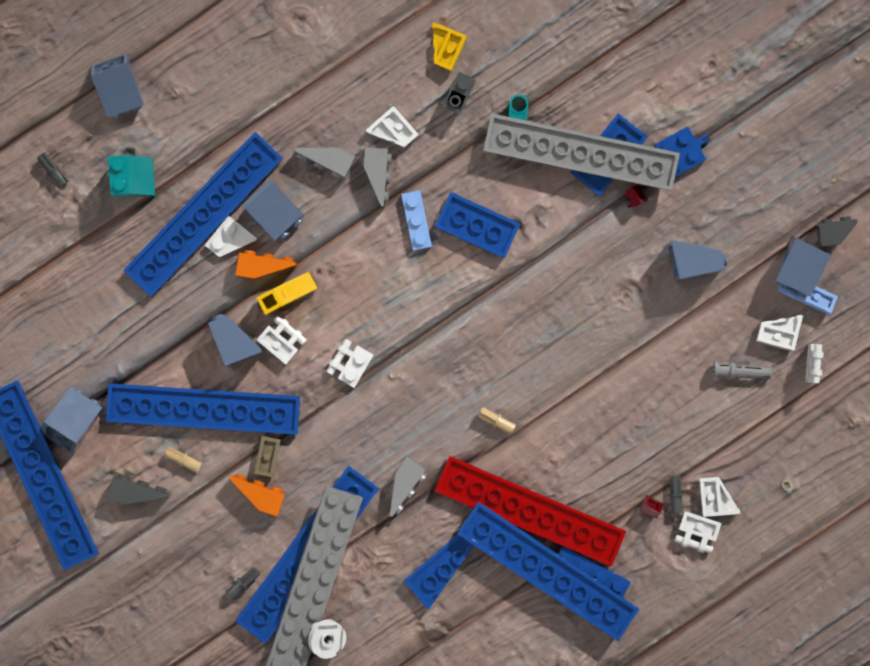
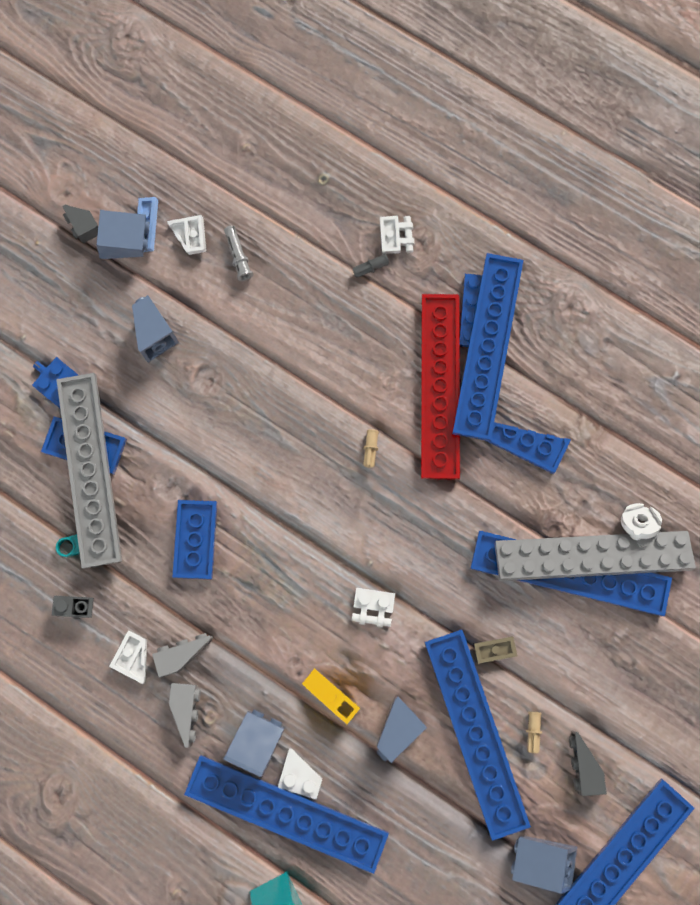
camera: 110 degrees left, 10 degrees down
dark grey axle [225,567,260,600] -> none
orange slope [229,473,286,517] -> none
orange slope [235,250,297,279] -> none
white plate [257,315,307,365] -> none
light grey slope [390,456,426,517] -> none
light blue plate [401,190,432,251] -> none
yellow wing [432,22,468,72] -> none
dark red tile [622,184,648,208] -> none
dark red tile [640,495,663,521] -> none
white wing [699,477,740,517] -> none
white plate [805,344,824,383] -> none

